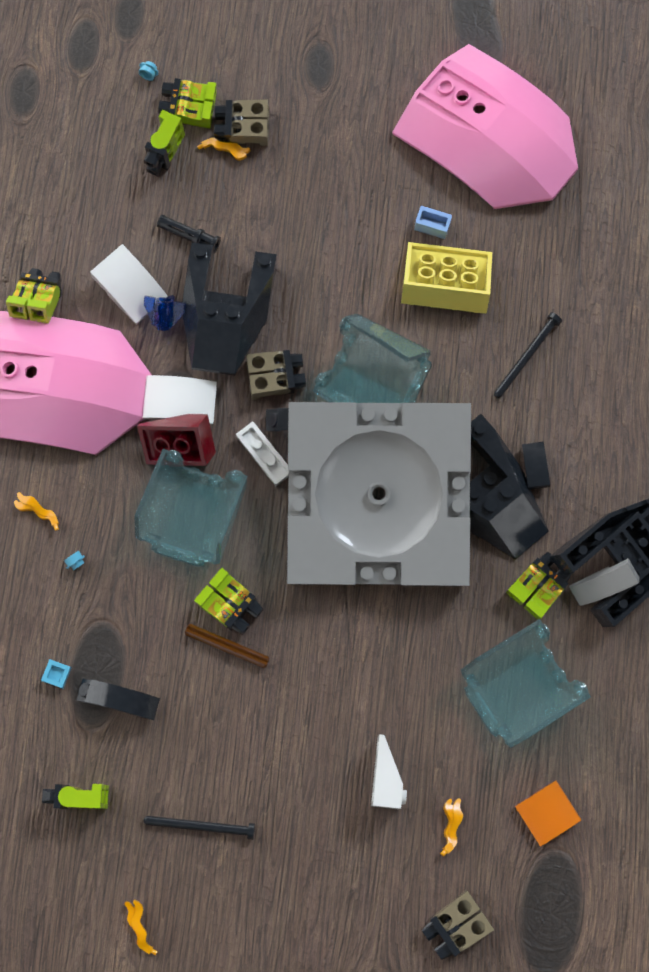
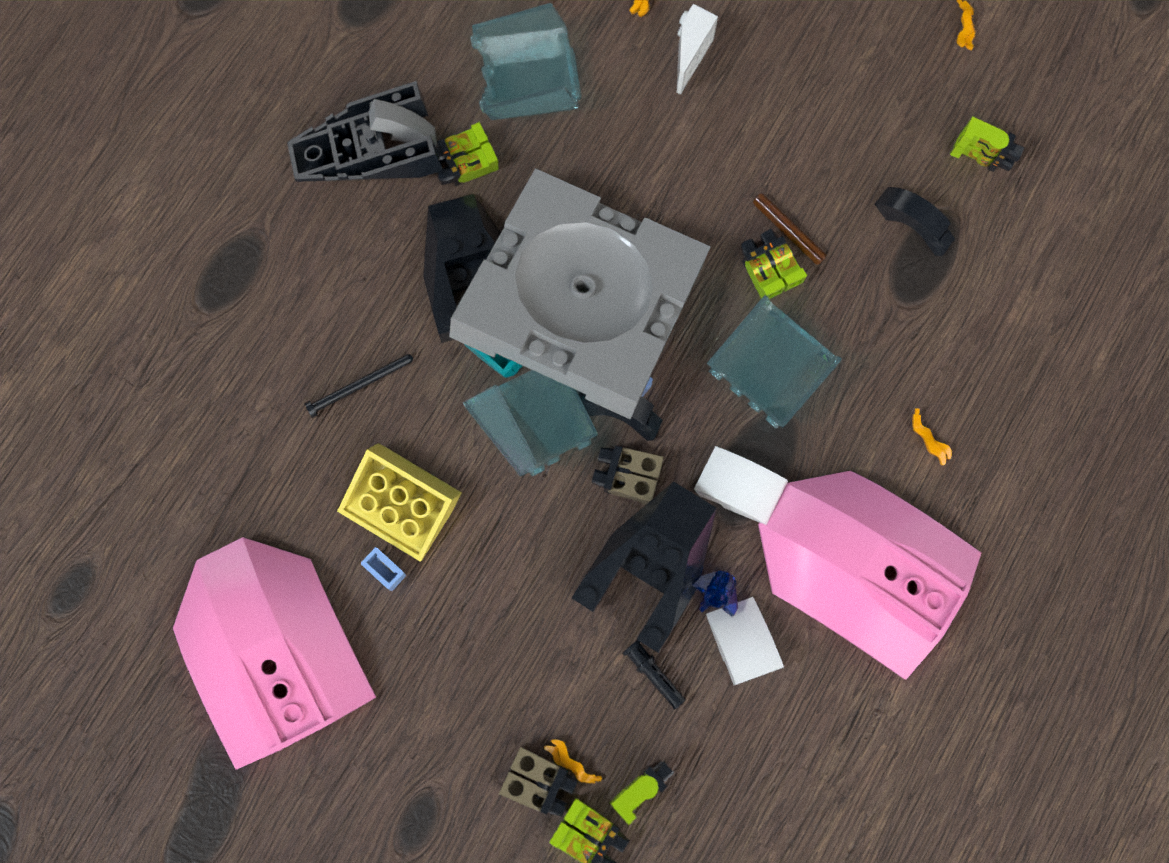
camera: 155 degrees left, 0 degrees up
lime hips [6,268,62,324] -> none
medium azure plate [41,659,72,689] -> none
medium azure plate [64,551,85,570] -> none
dark red slope [137,414,216,466] -> none
black bar [144,816,255,840] -> none
white plate [236,421,289,486] -> none
black slope [522,441,550,490] -> none

